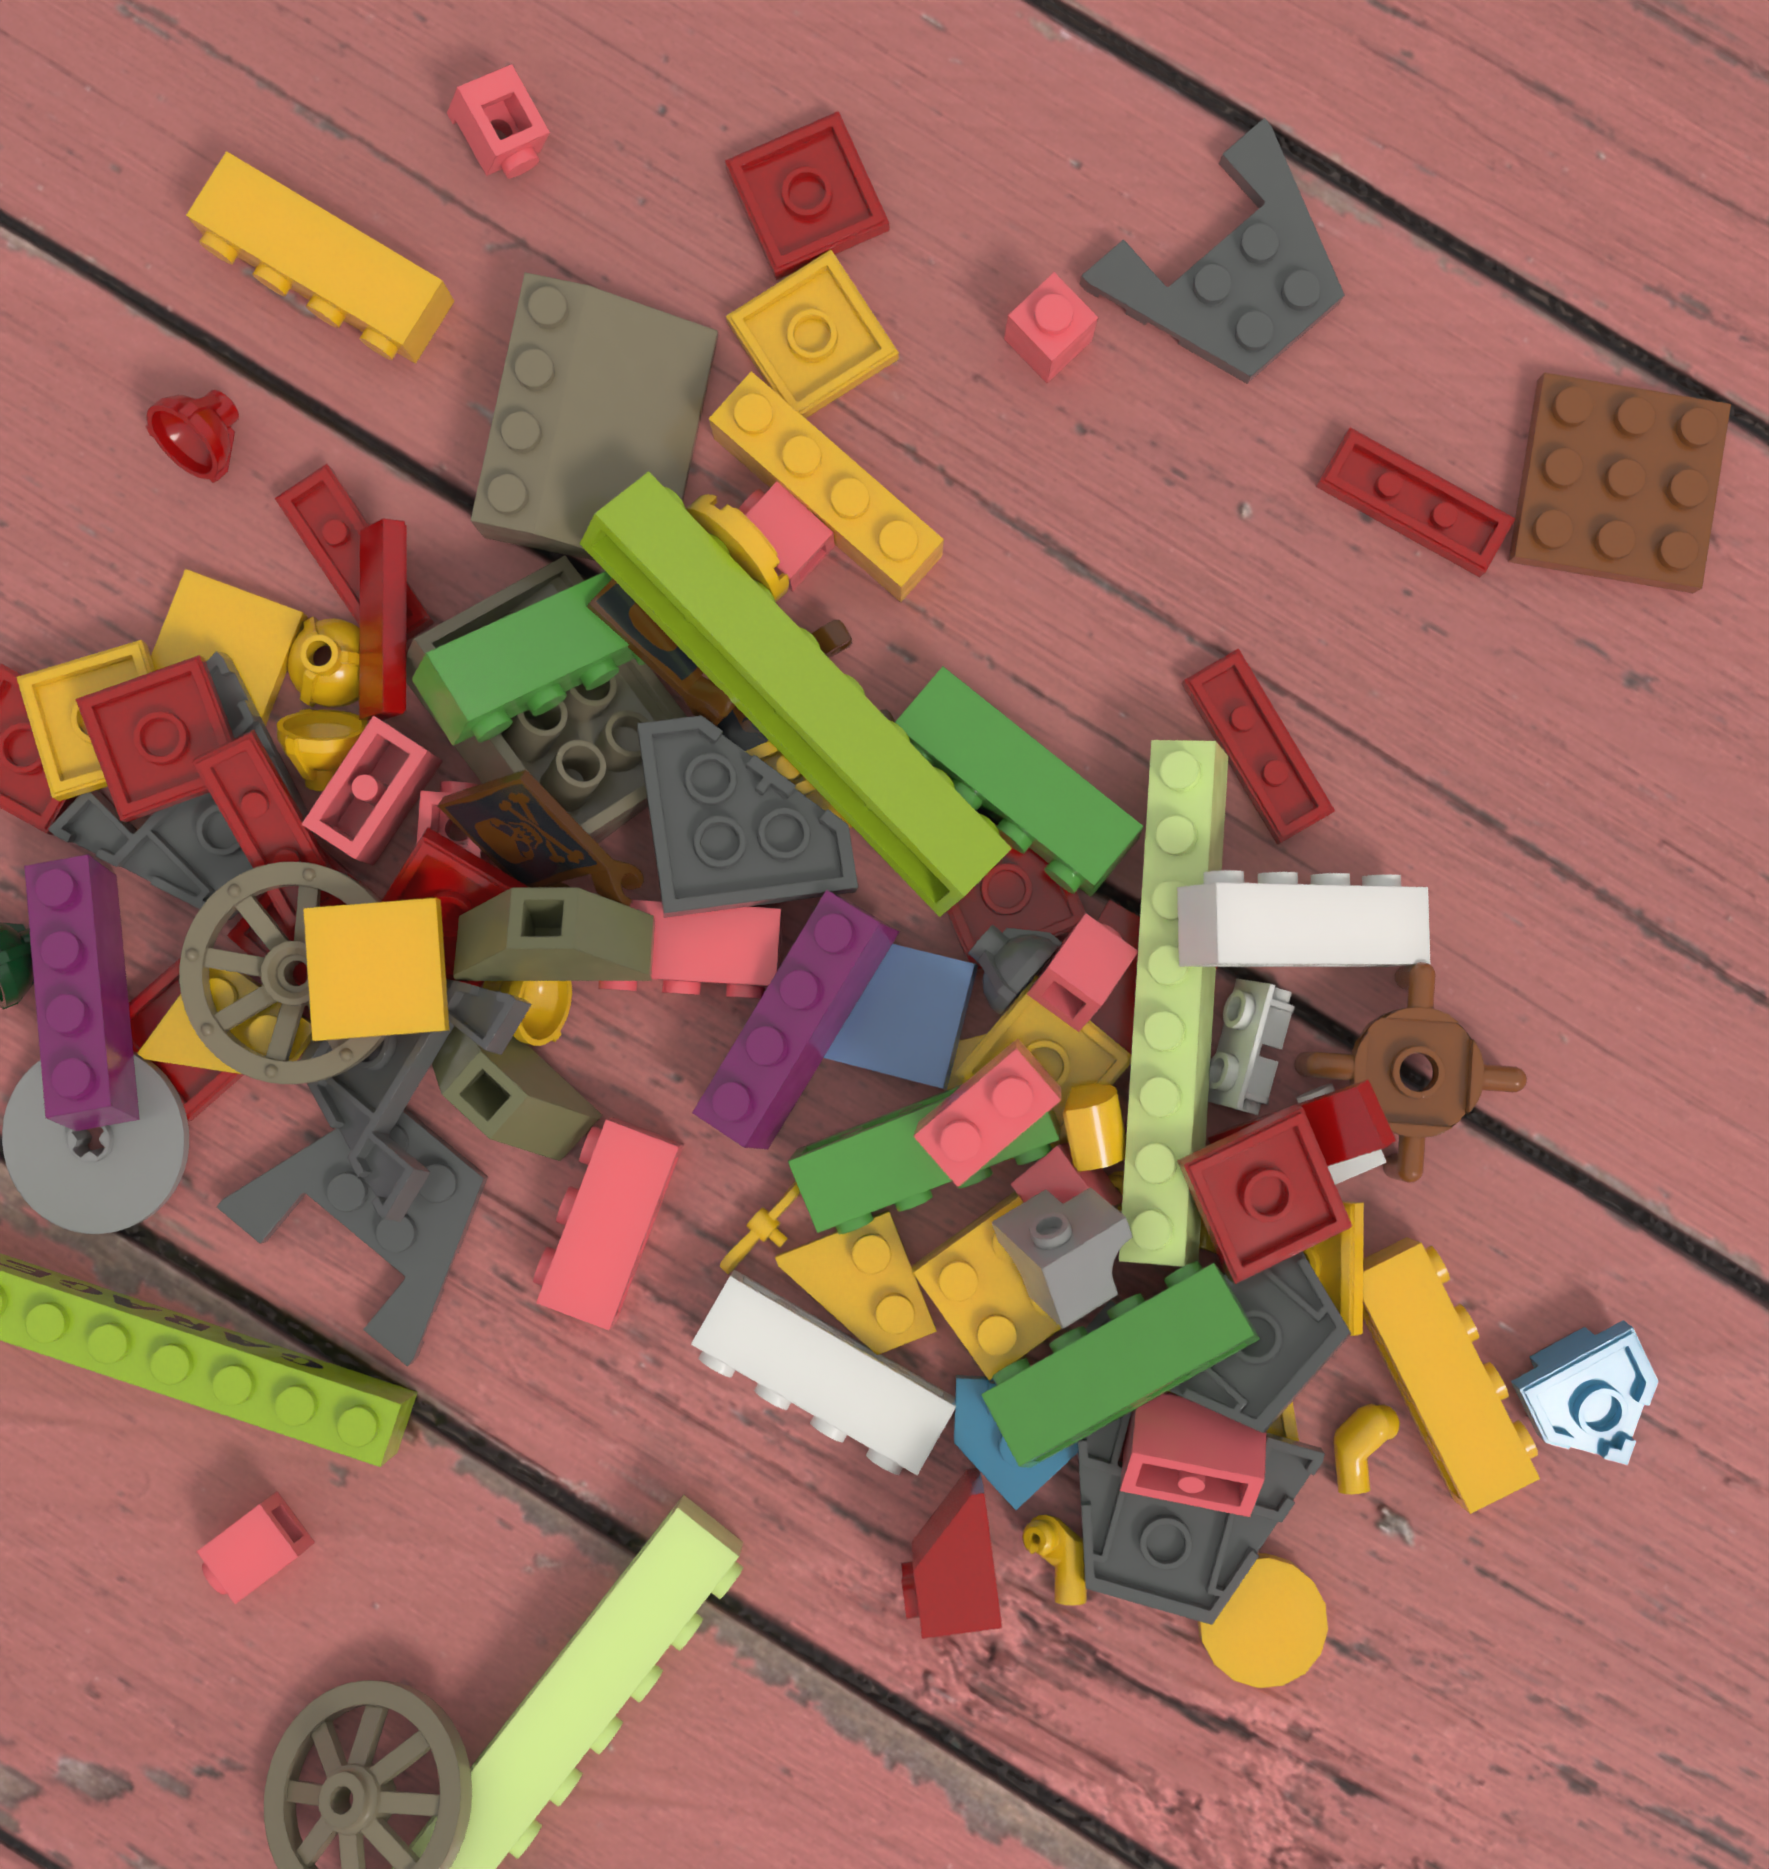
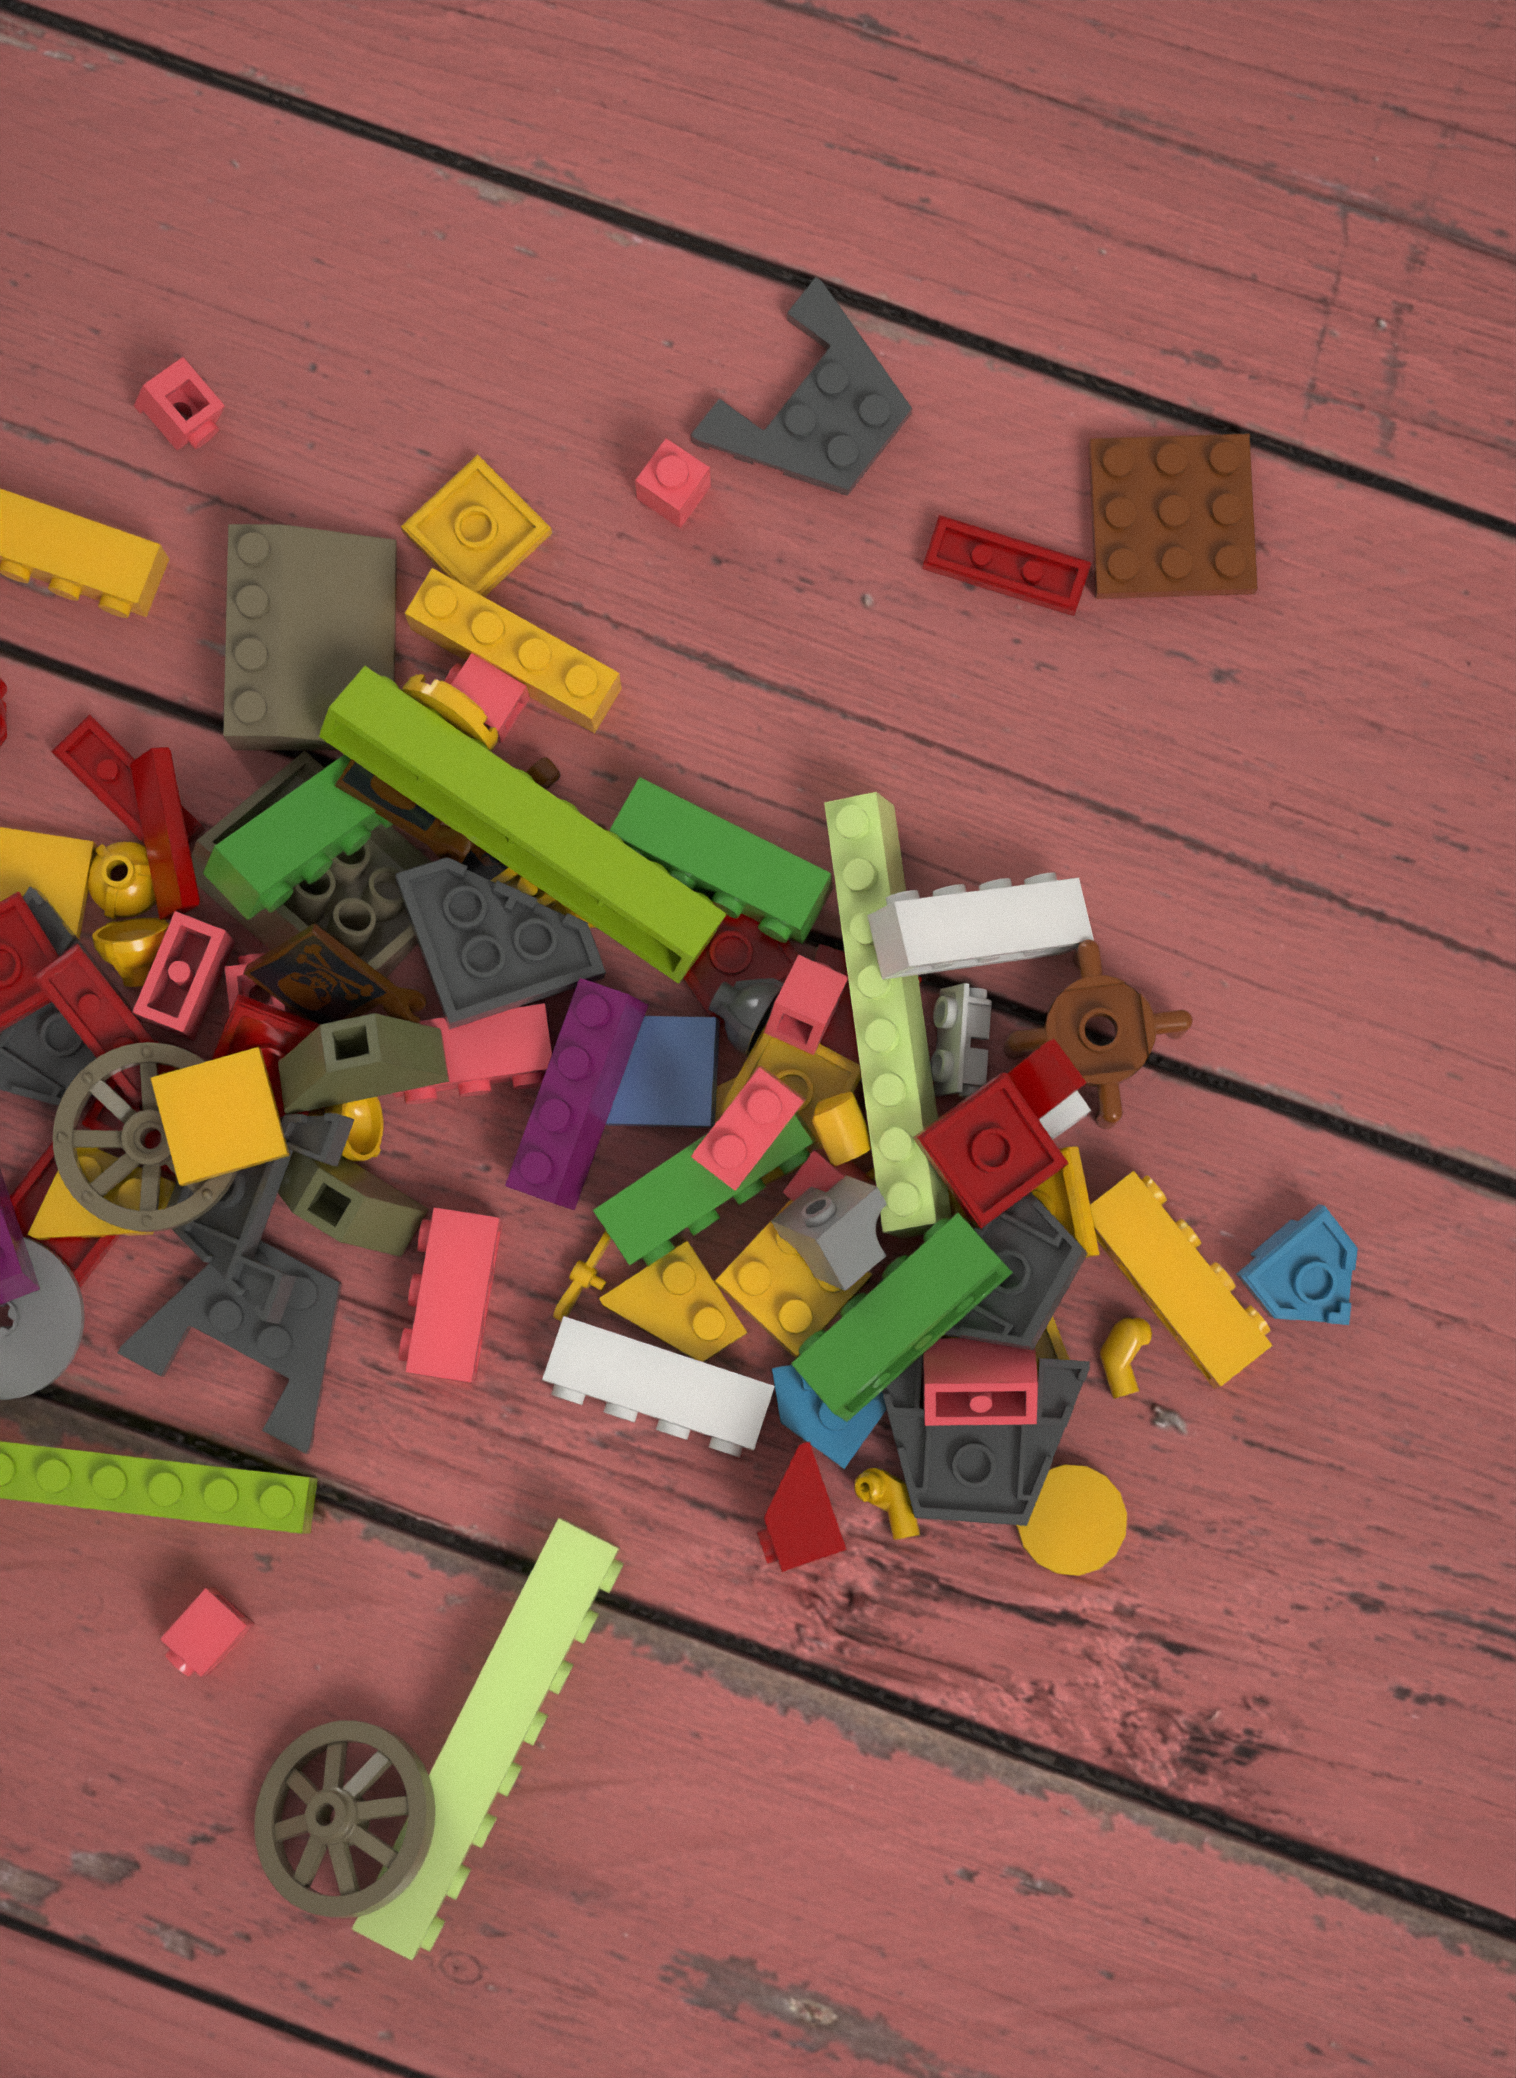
camera: 15 degrees left, 5 degrees down
red tile [725,111,889,280] -> none
red tile [1181,648,1335,845] -> none

